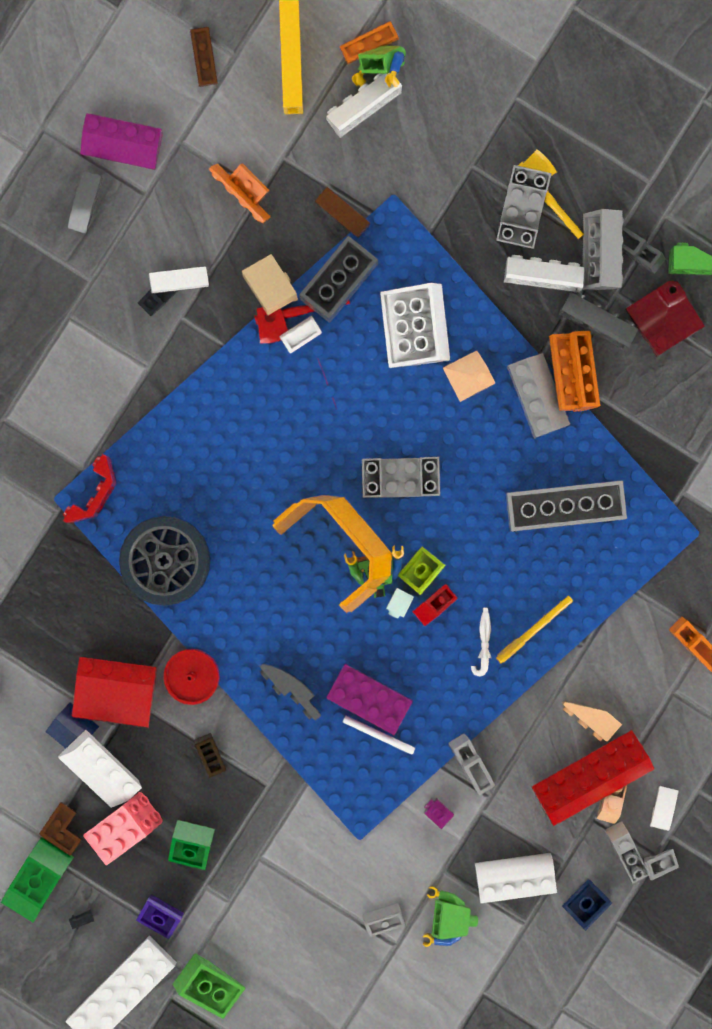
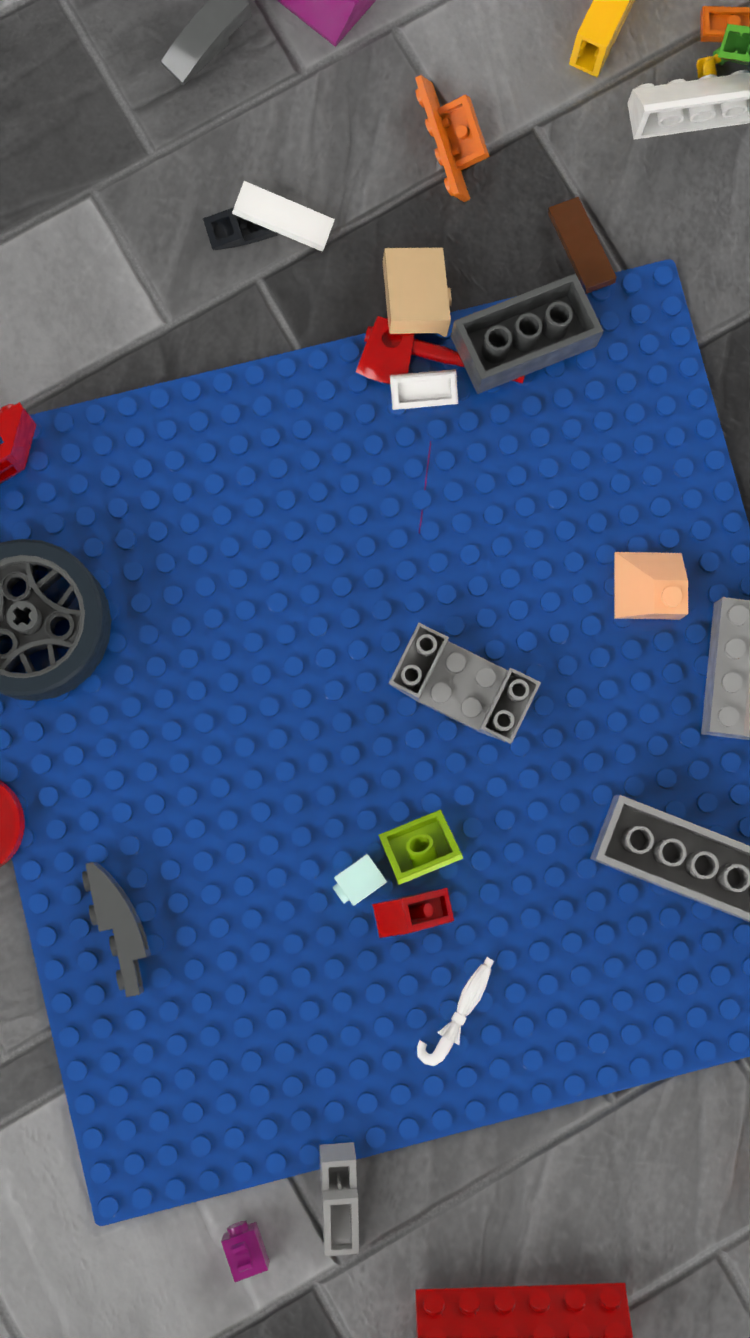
camera: 25 degrees right, 5 degrees down
light orange piece [272,495,392,613] -> none
magenta brick [326,664,413,735] -> none
white bar [343,716,415,755] -> none
torso [344,545,404,598] -> none
white slope [380,283,450,368] -> none
yellow piece [496,595,573,664] -> none
light nougat slope [562,701,622,742] -> none

